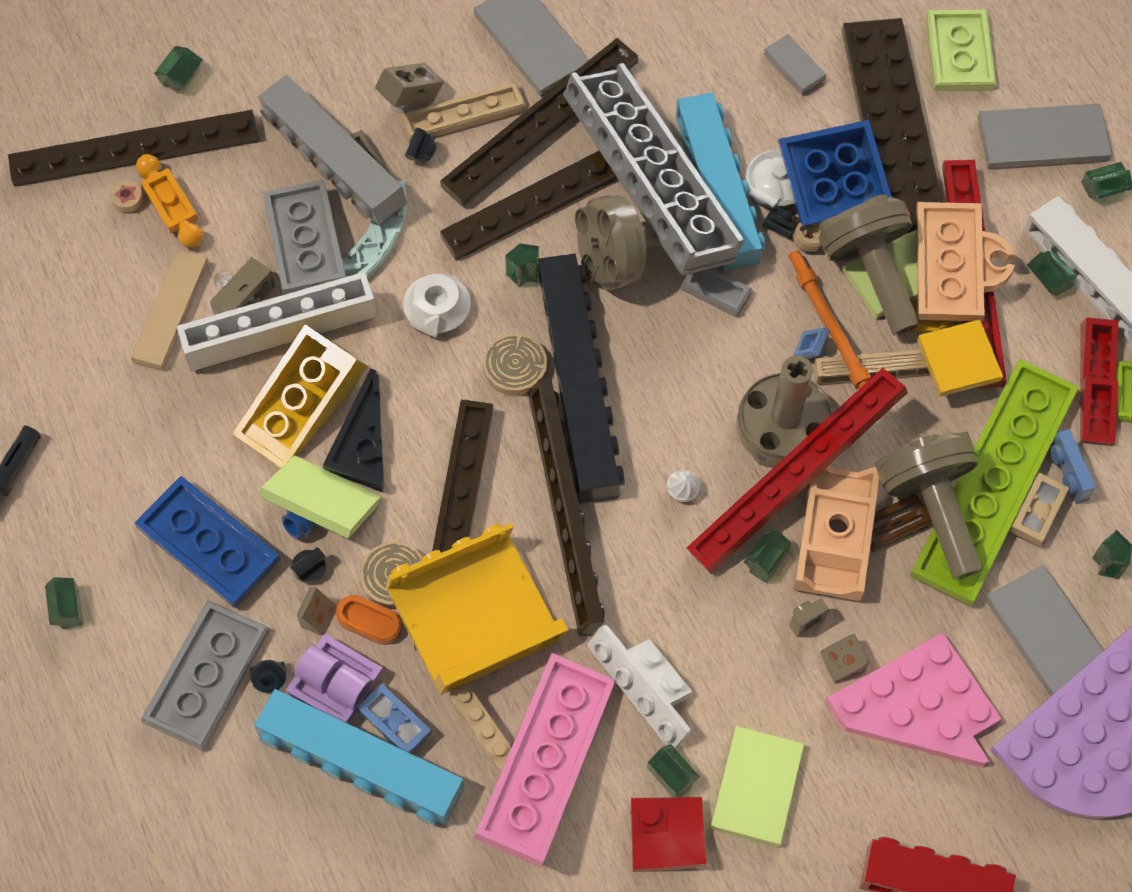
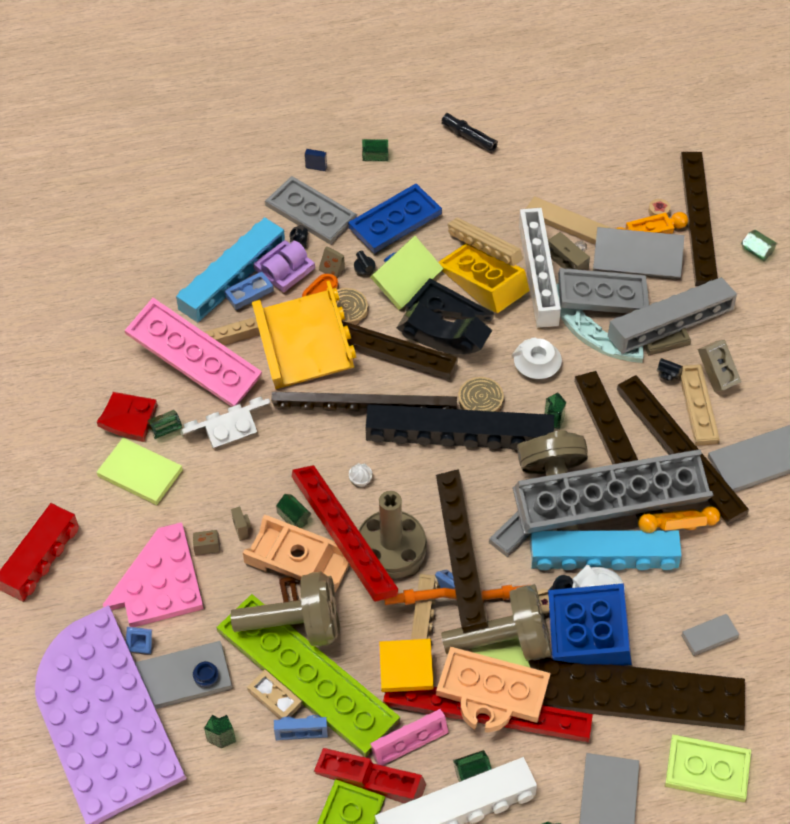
camera: 105 degrees right, 10 degrees down
none -> medium blue slope [126,627,152,654]
none -> dark blue plate [193,661,219,687]
none -> dark blue tile [305,149,327,172]
none -> bright pink plate [370,709,449,766]
none -> black brick [396,302,492,354]
none -> dark brown plate [436,469,489,633]
none -> tan piece [447,217,523,266]
none -> light grey tile [593,227,685,279]
none -> light orange plate [638,506,720,533]

